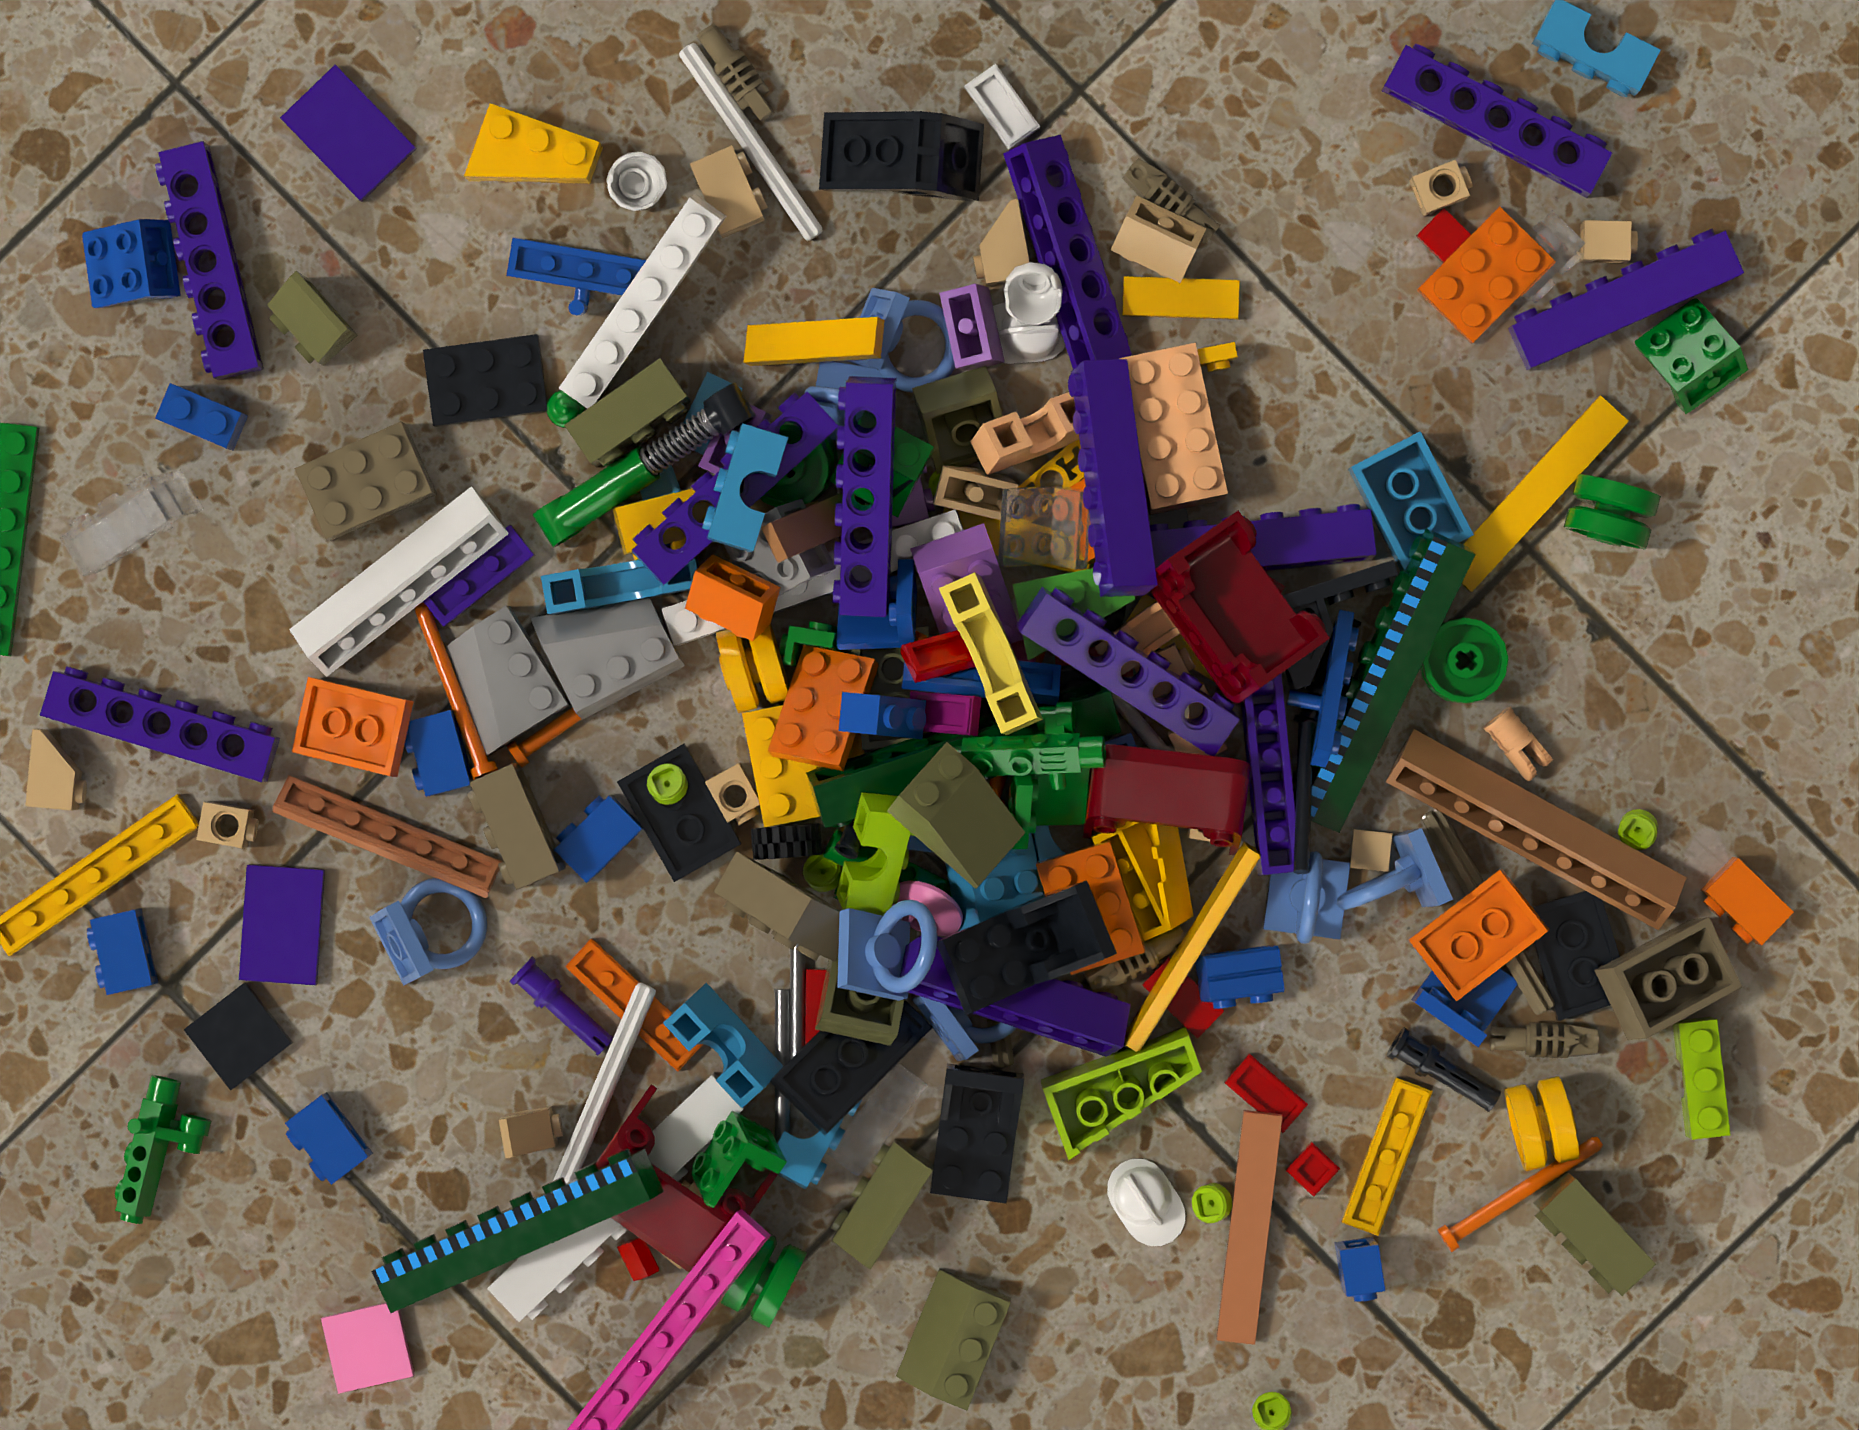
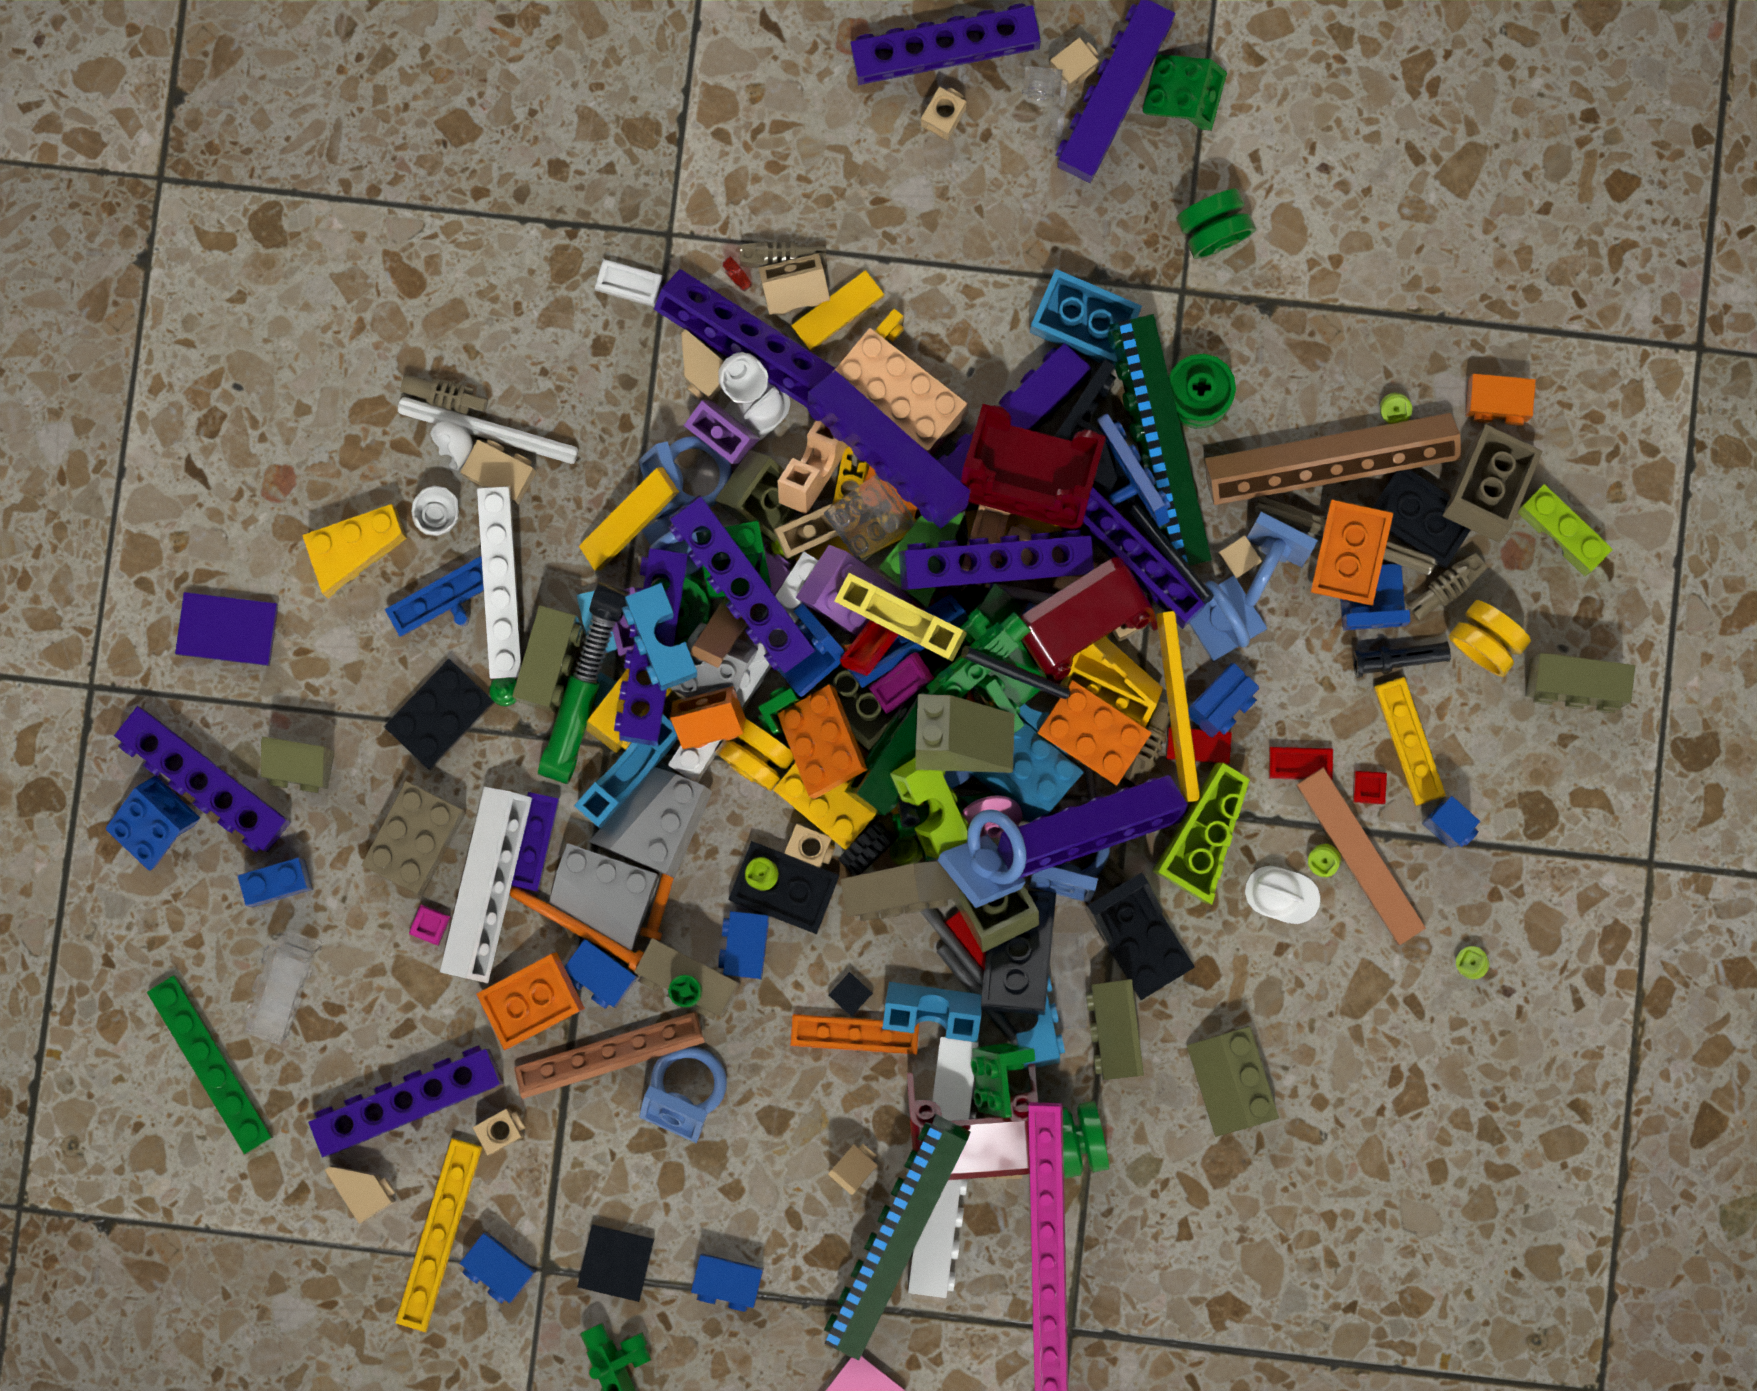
camera: 30 degrees left, 5 degrees down
dark purple tile [239,864,325,986] -> none
dark purple pin [509,956,614,1056] -> none
white axle [553,983,656,1183] -> none
red tile [617,1237,659,1281] -> none
black bracket [819,111,984,201] -> none
blue brick [838,692,926,739] -> none
black bracket [937,881,1117,1015] -> none
red tile [1416,208,1471,263] -> none
orange plate [1417,206,1555,344] -> none
orange bar [1437,1137,1603,1252] -> none
yellow tile [1462,395,1629,592] -> none
light nougat hinge [1483,706,1553,781] -> none
none -> dark pink tile [409,905,451,946]
none -> white hair [430,421,474,471]
none -> green wheel [668,975,702,1008]
none -> clear red tile [722,256,752,292]
none -> black tile [828,972,873,1017]
none -> black bar [961,646,1070,700]

